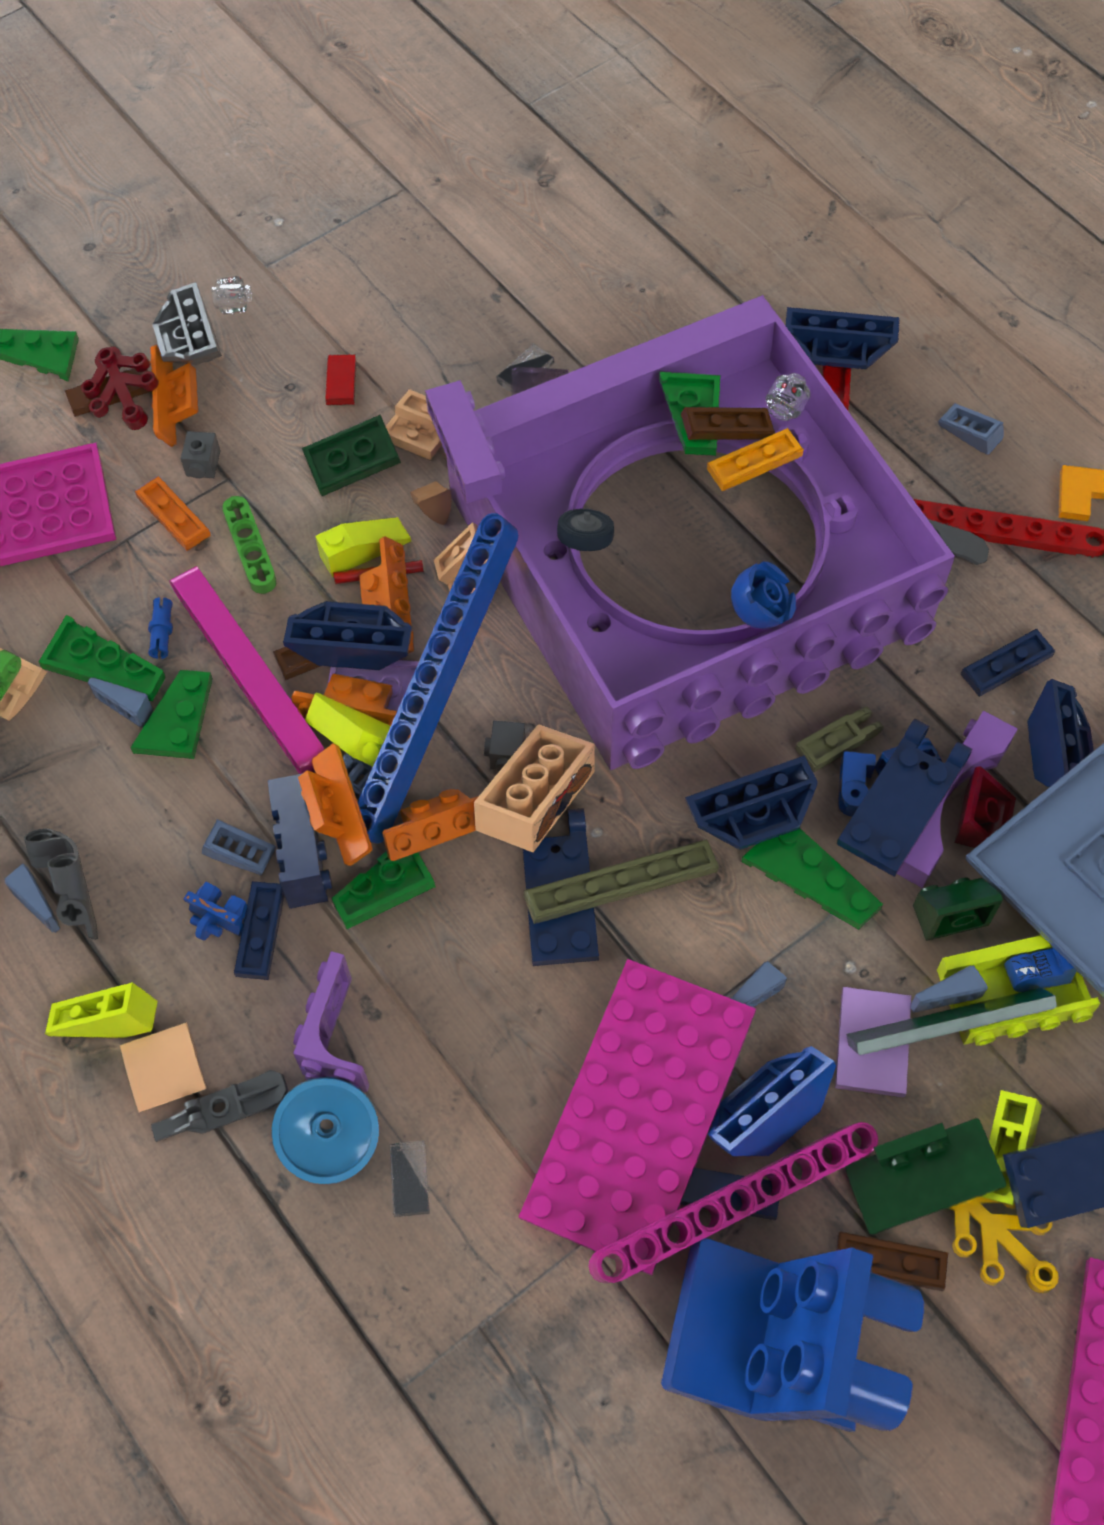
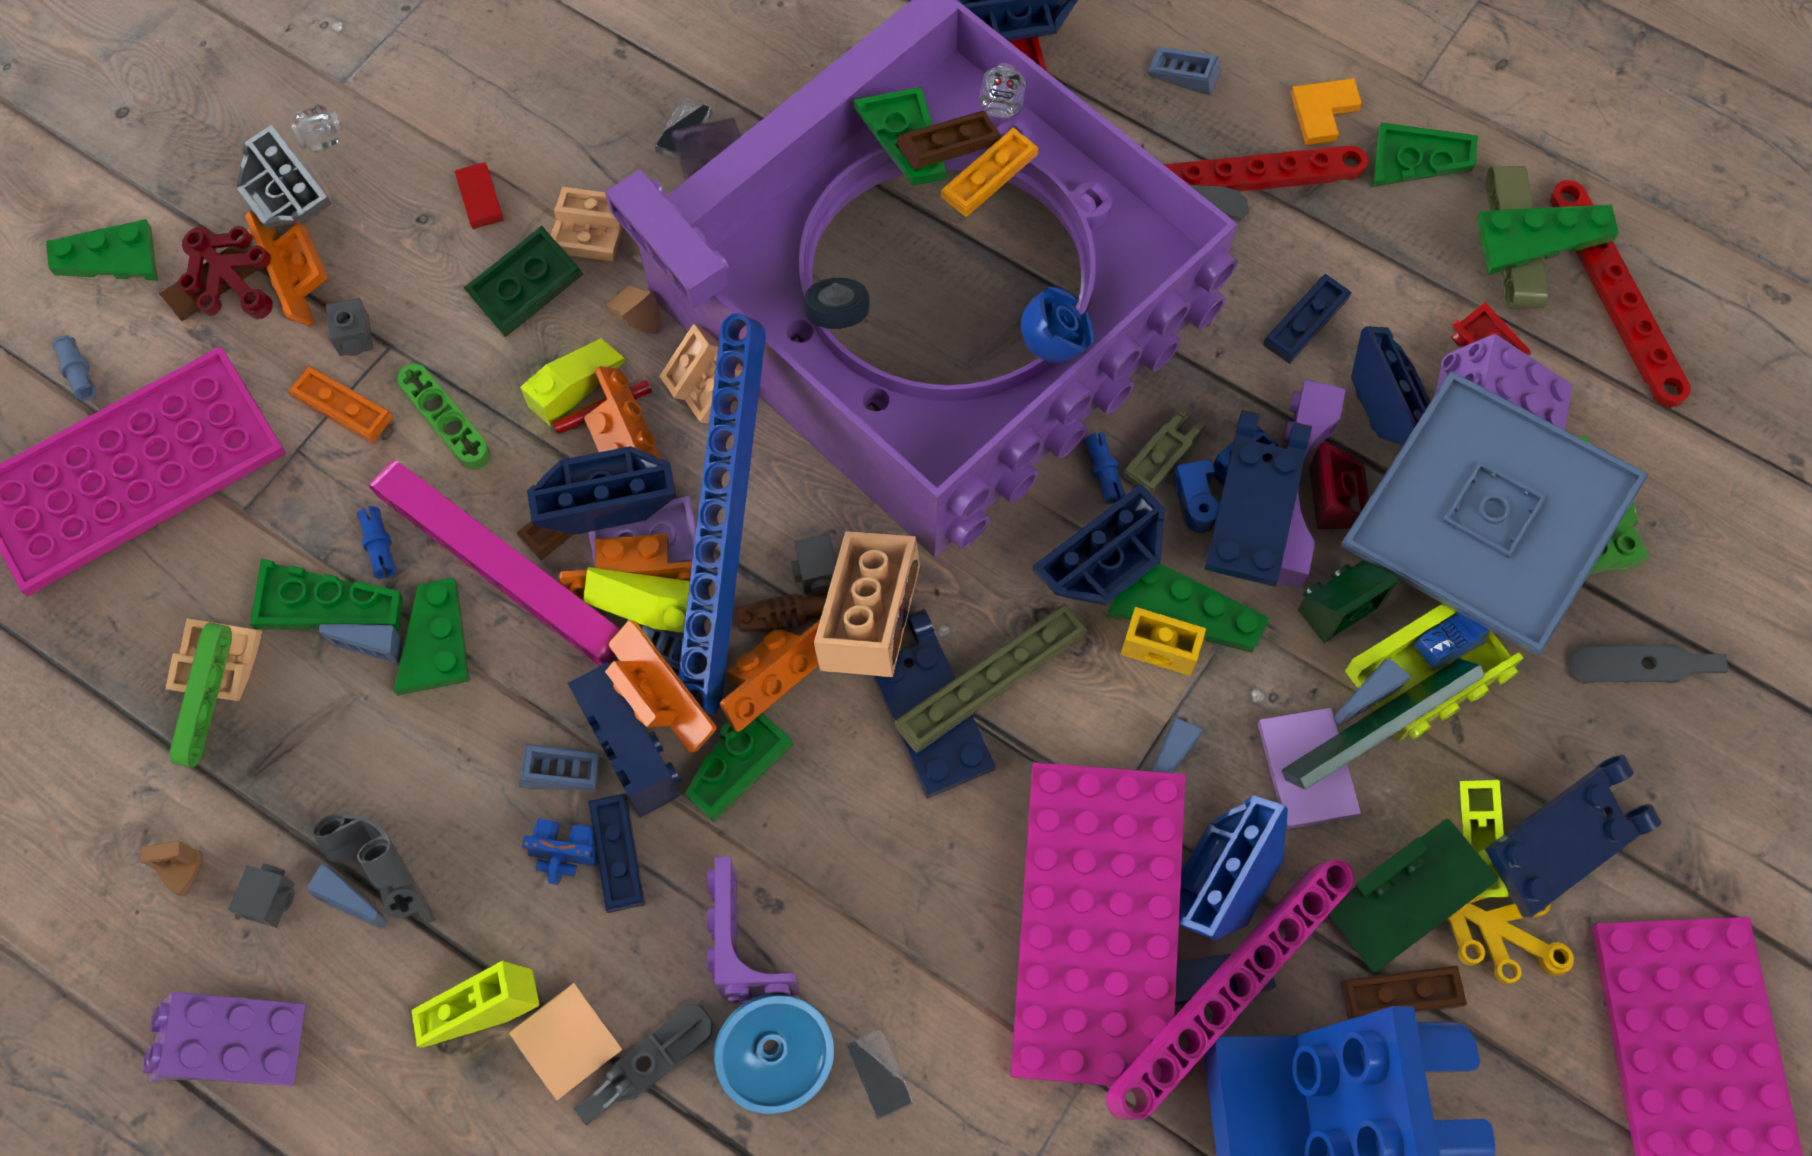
camera: 20 degrees left, 5 degrees up
none -> reddish brown hinge [736,593,827,632]
none -> blue pin [1083,432,1126,505]
none -> yellow brick [1120,607,1206,676]

